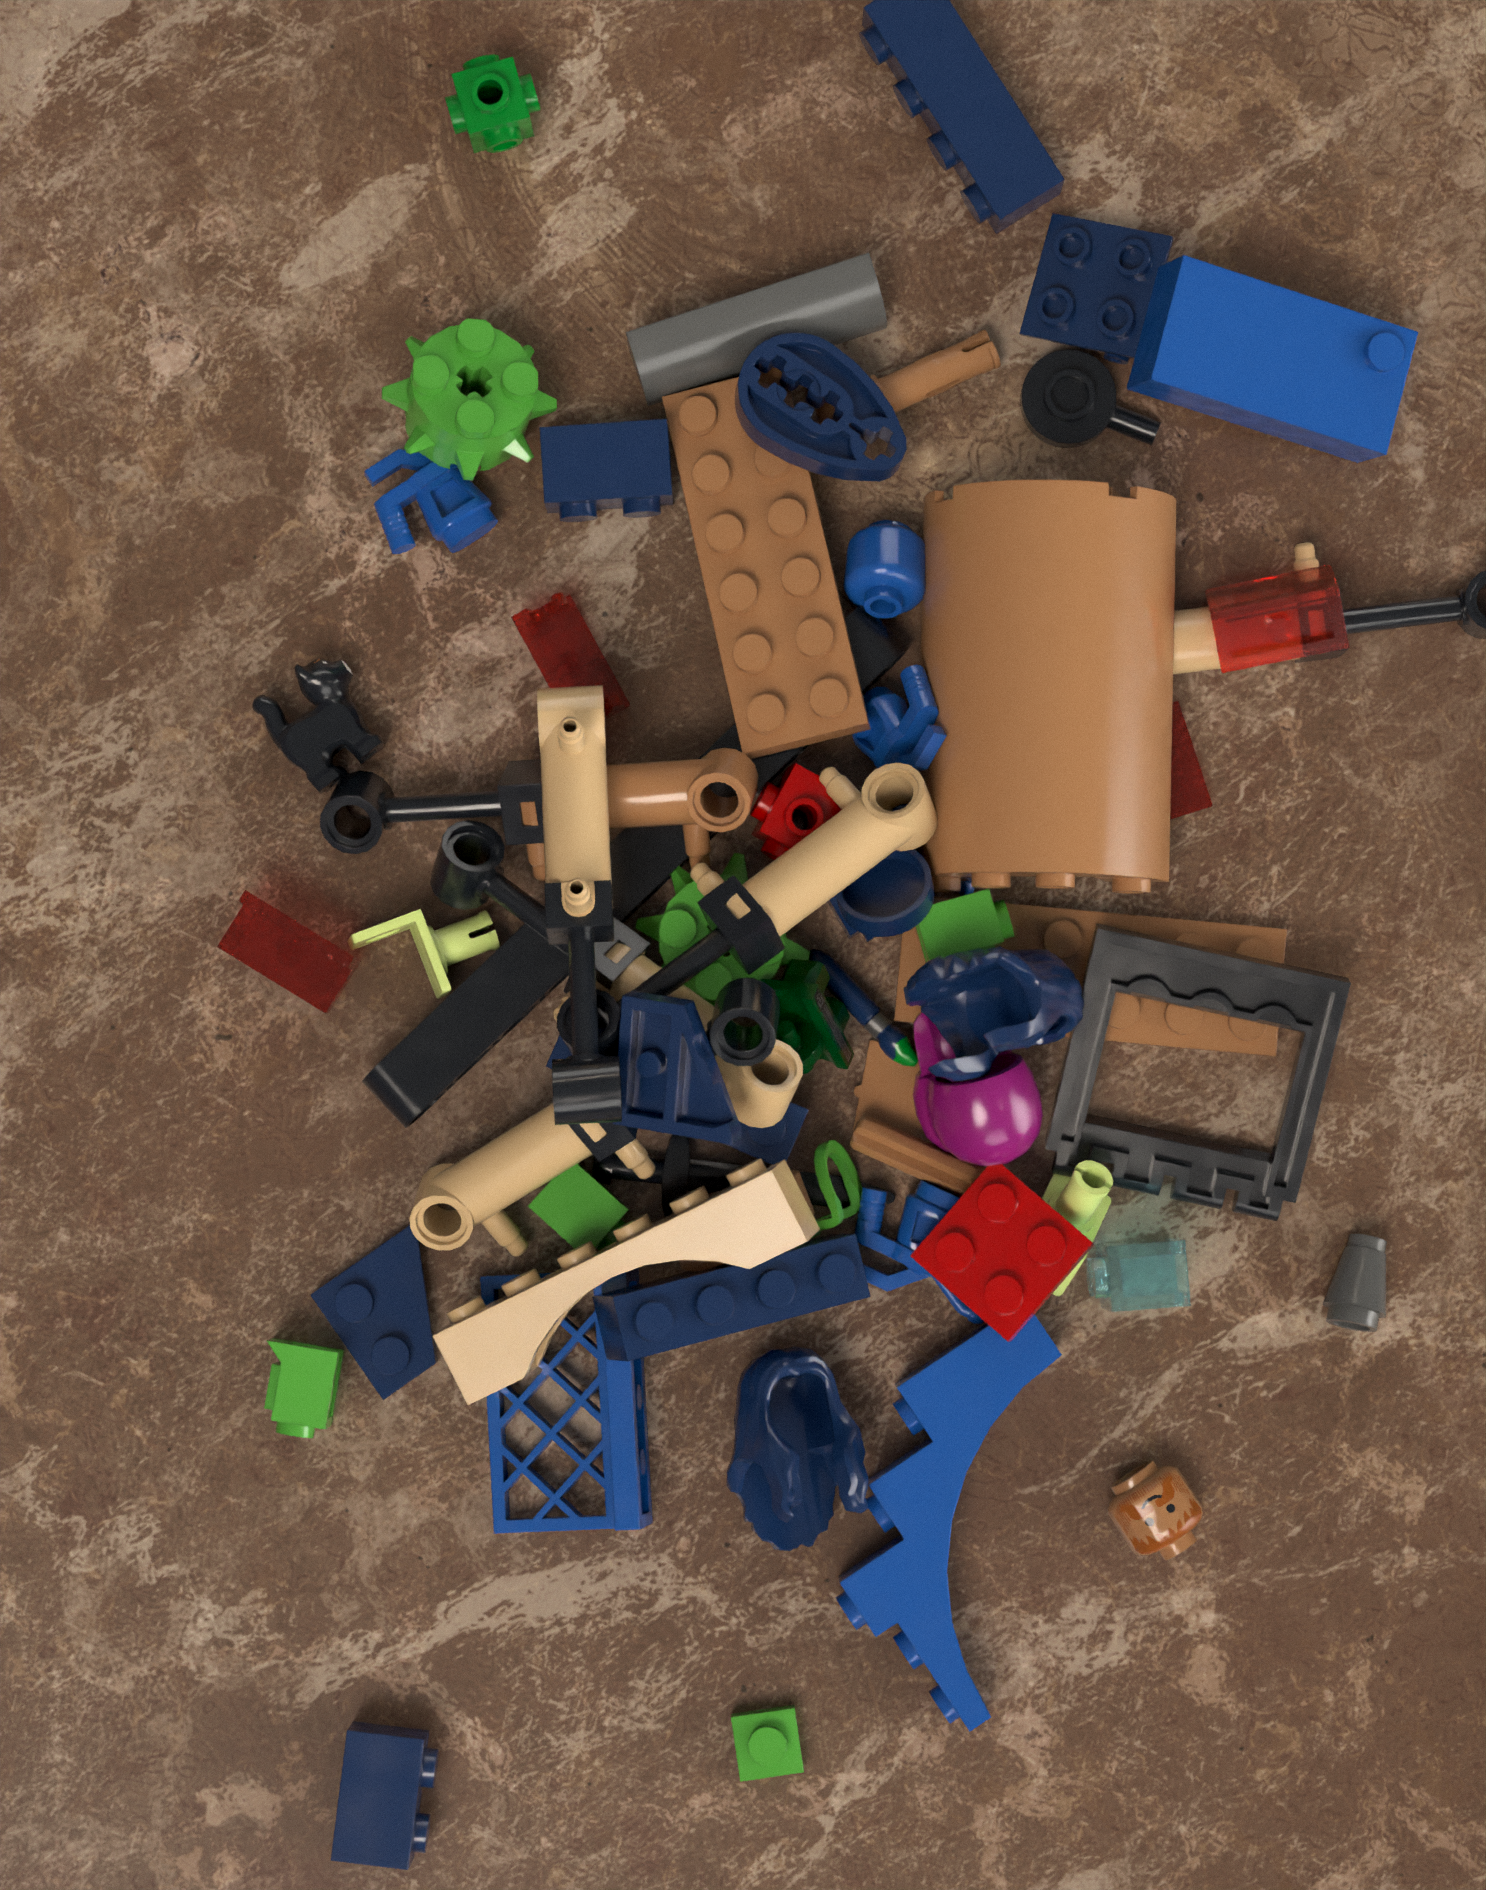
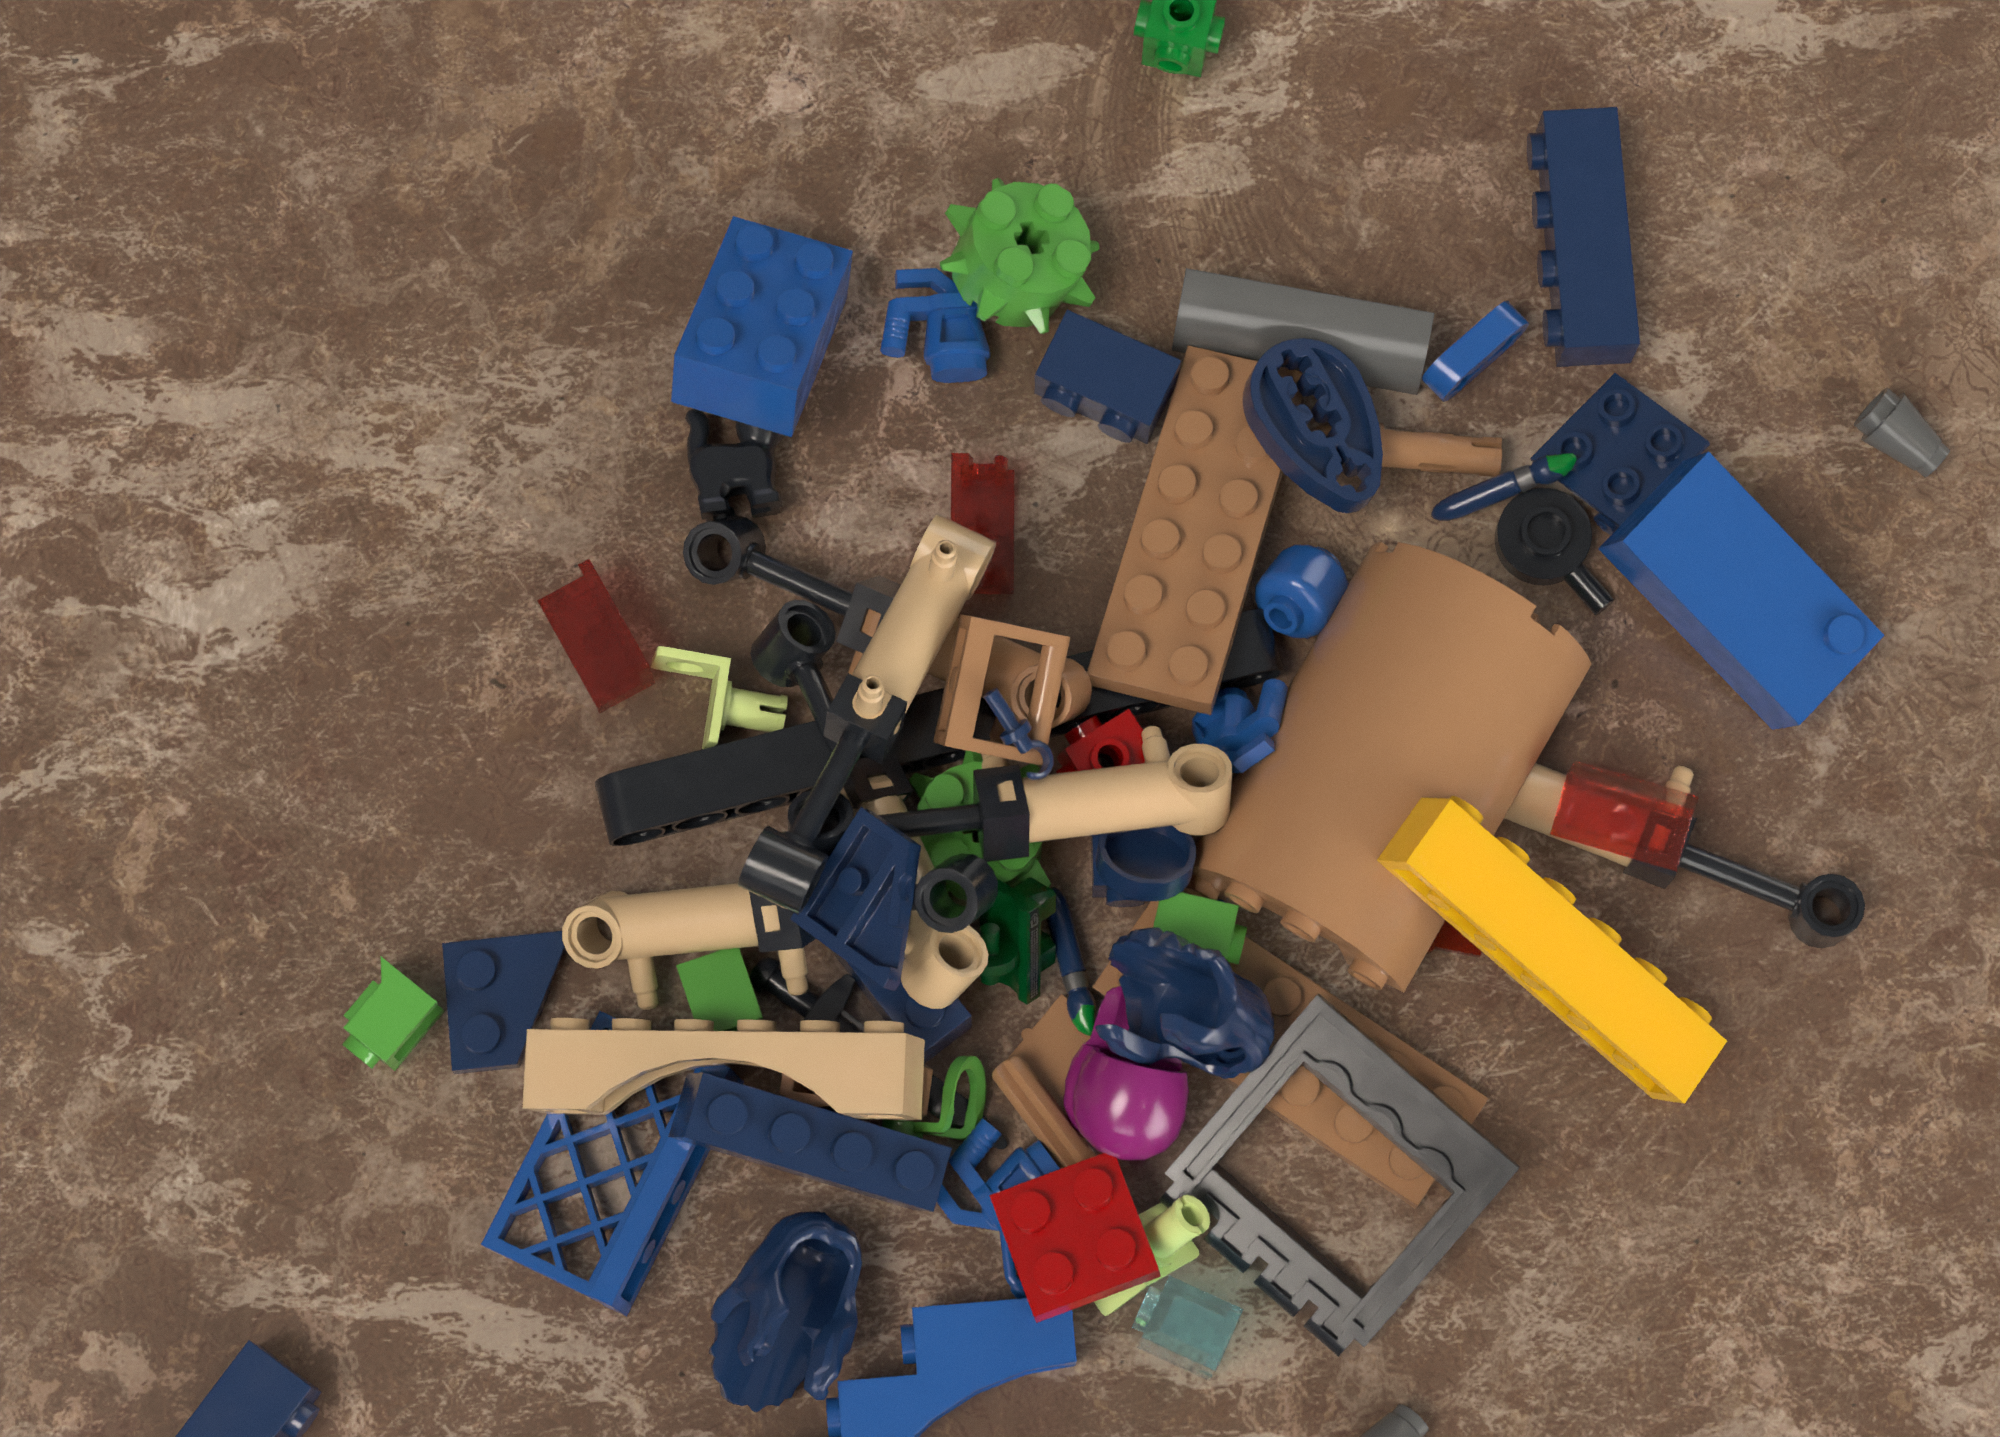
camera: 25 degrees right, 10 degrees down
none -> blue brick [671,216,853,437]
none -> medium nougat tile [933,614,1070,766]
none -> dark blue hand [983,688,1054,780]
none -> yellow brick [1377,796,1727,1104]
none -> blue beam [1422,300,1529,402]
none -> dark blue piece [1431,453,1577,521]
none -> dark grey cone [1854,387,1950,478]

